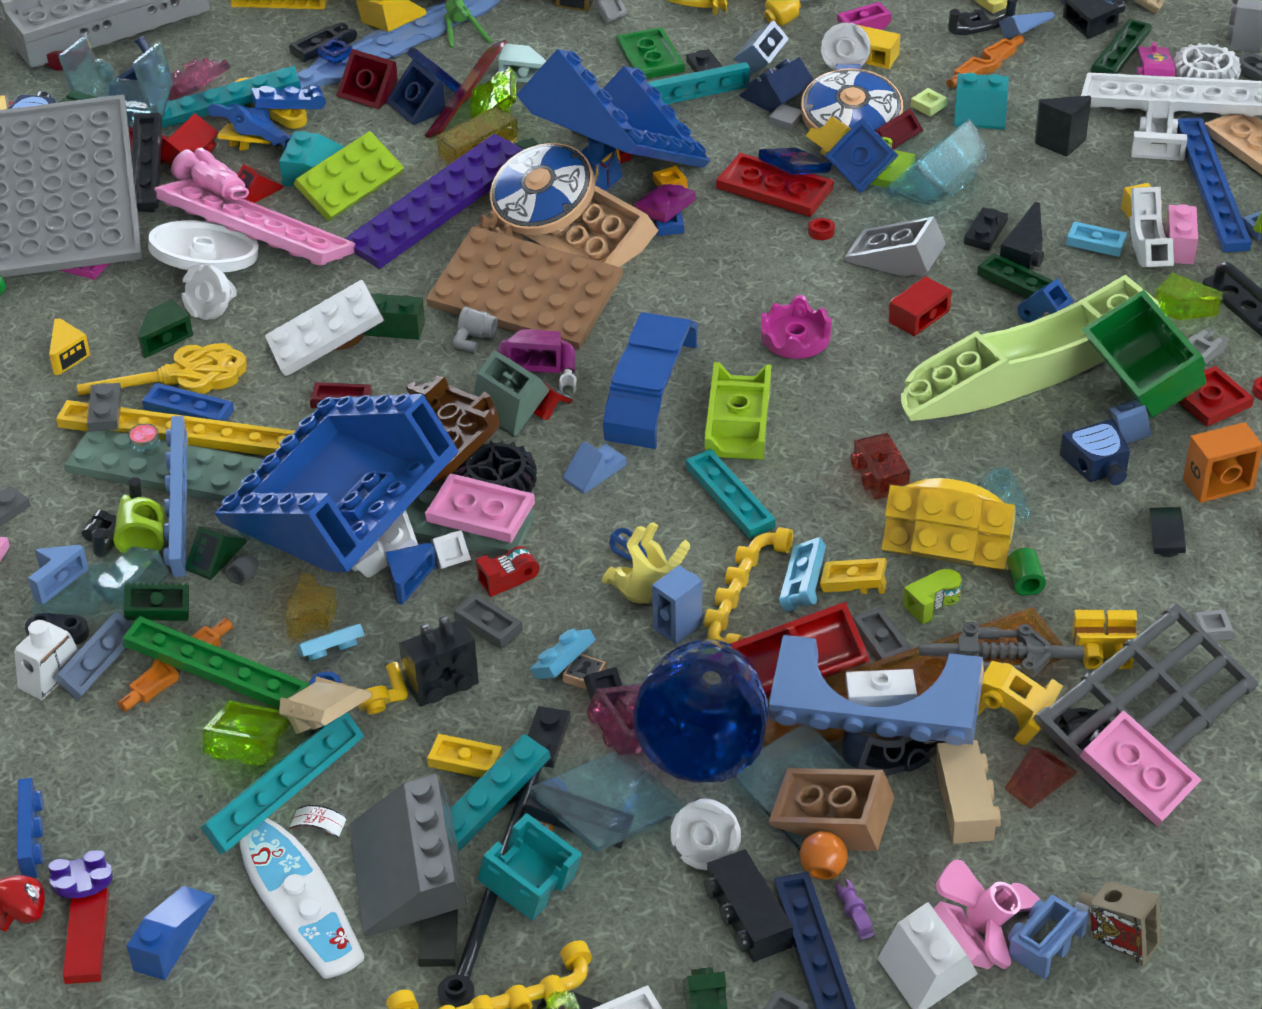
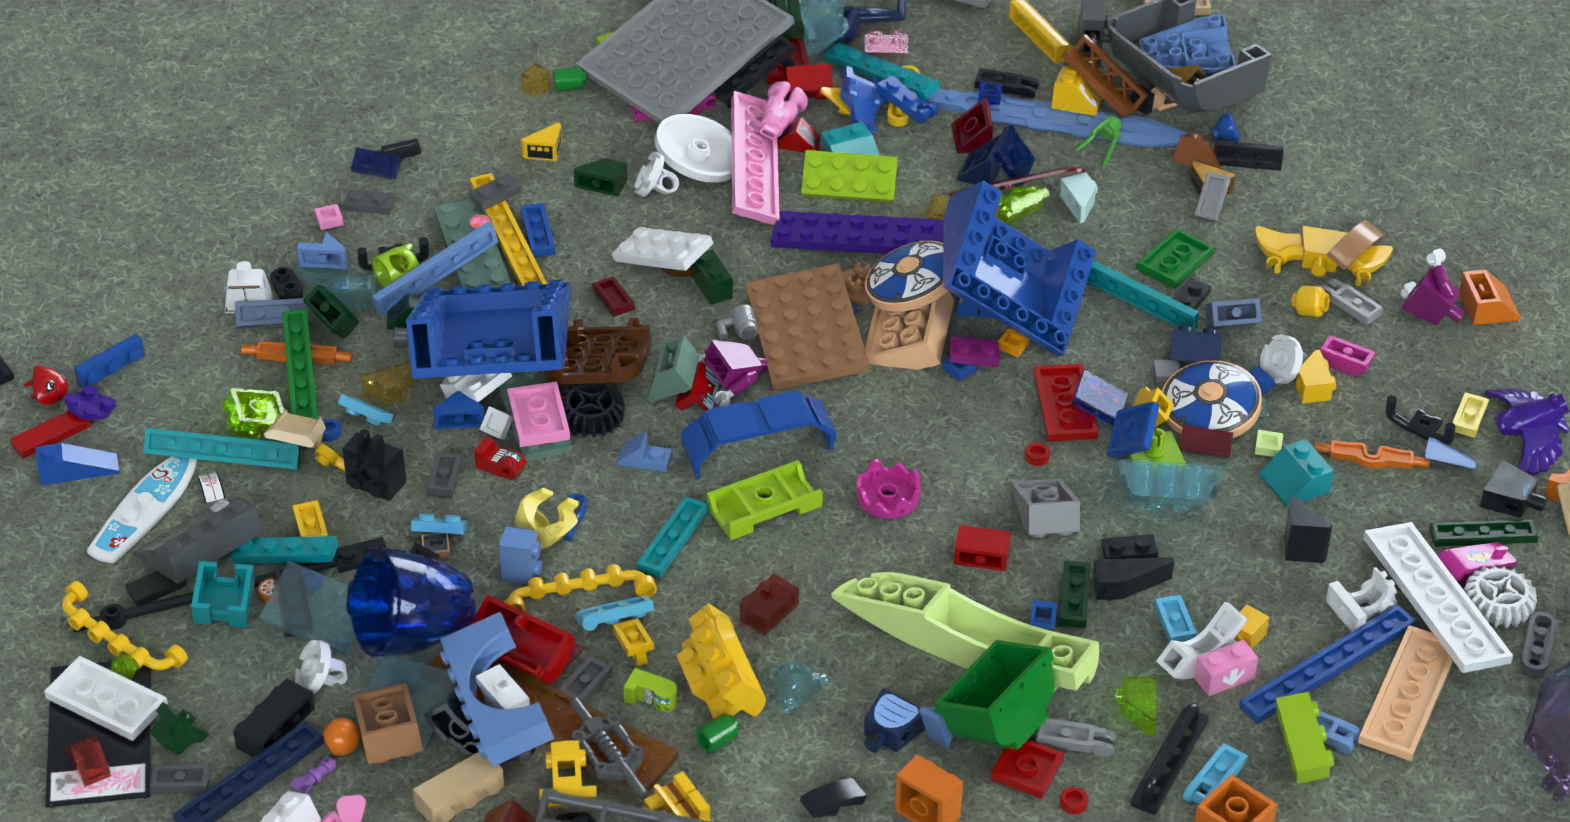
camera: 55 degrees right, 0 degrees up
yellow piece [77,343,247,396] -> none

